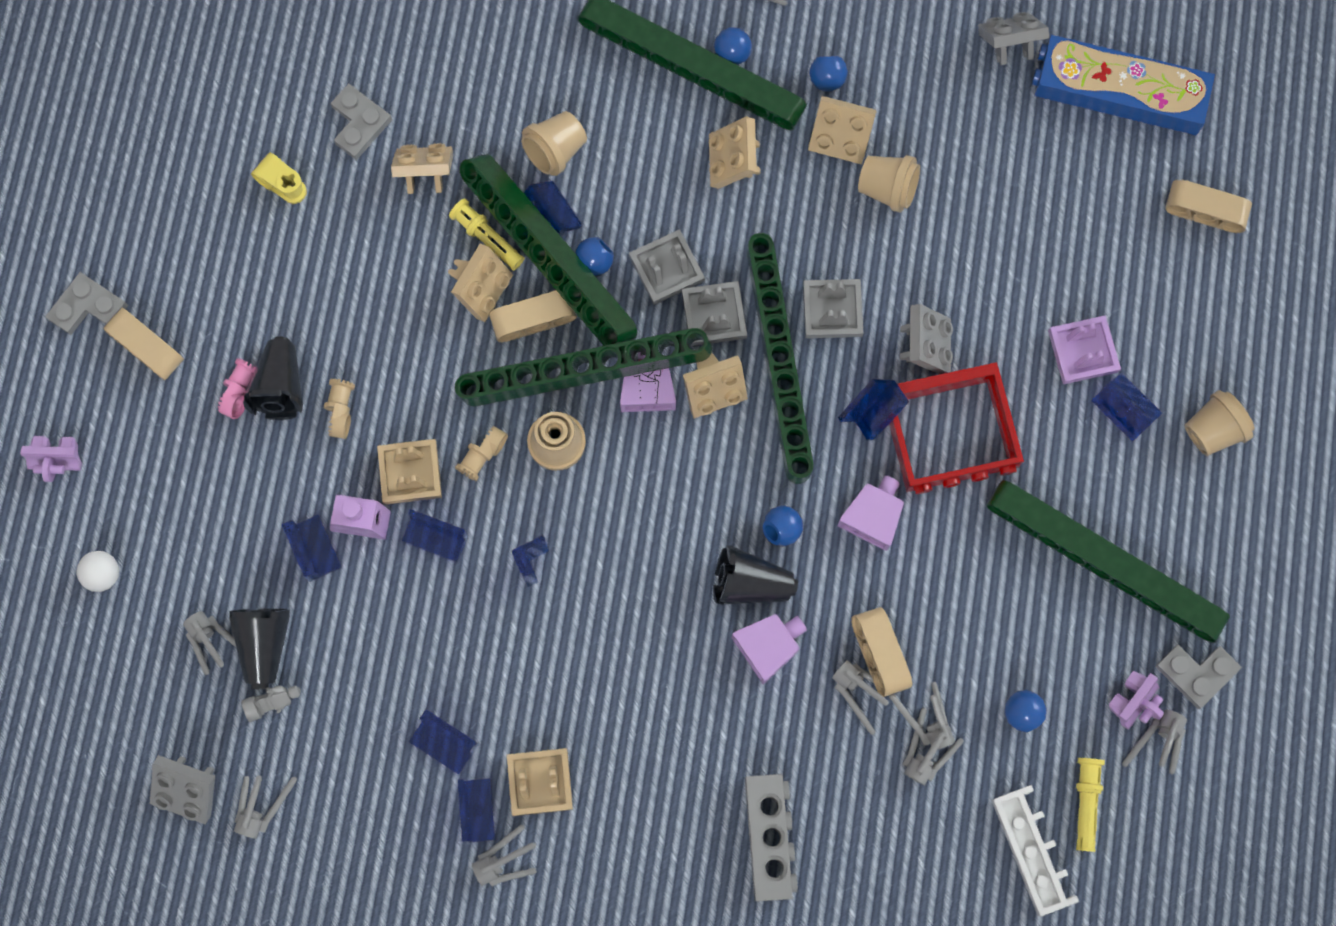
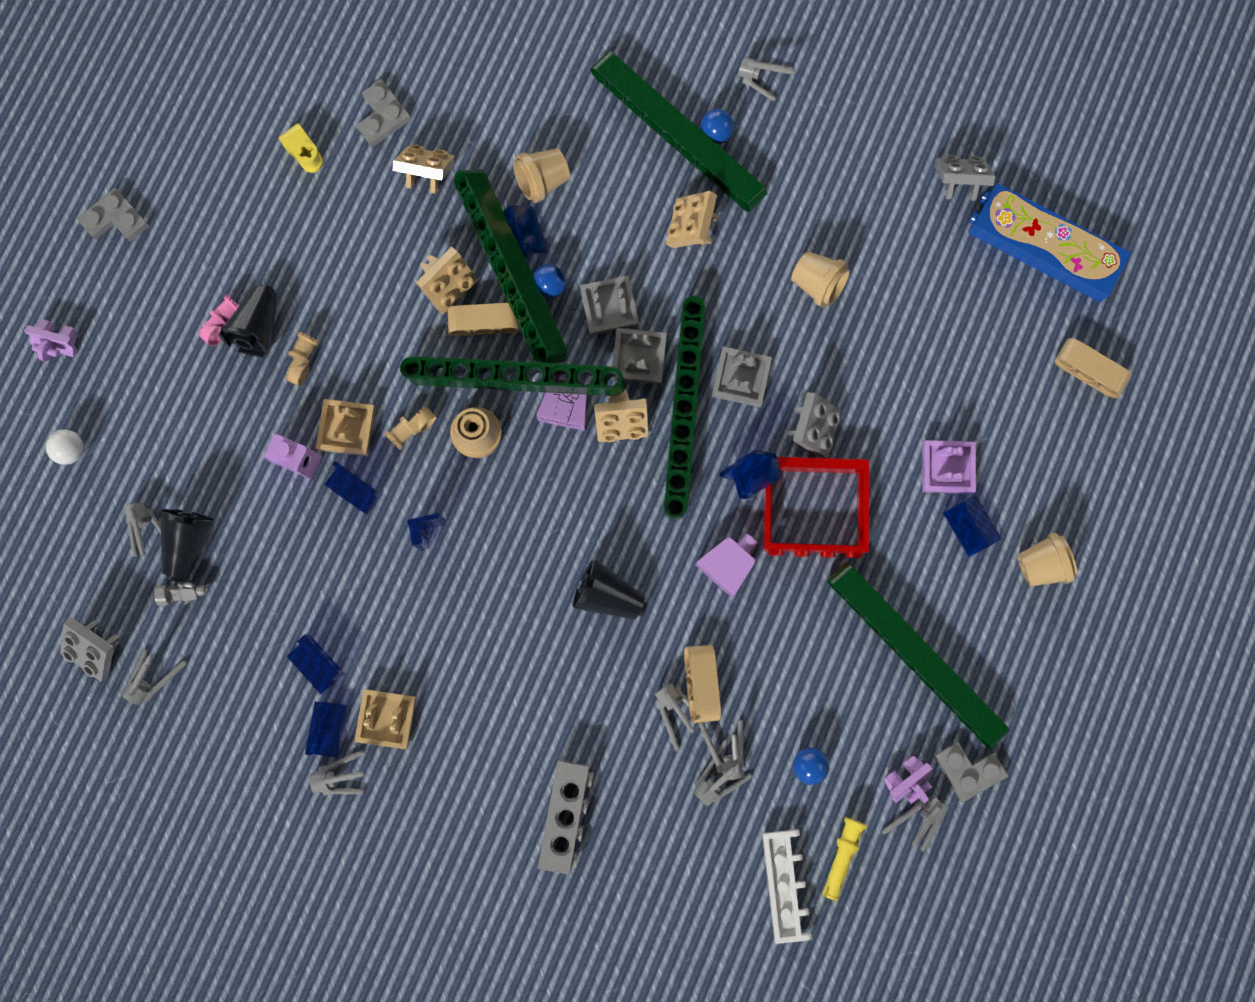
camera: 15 degrees right, 5 degrees up
tan beam [102,307,184,381] -> none
clear blue panel [281,515,342,582] -> none
light yellow pin [449,198,525,271] -> none
lavender torso [731,614,807,684] -> none
blue piece [762,505,803,547] -> none
tan plate [808,96,877,164] -> none
blue piece [809,56,848,92] -> none

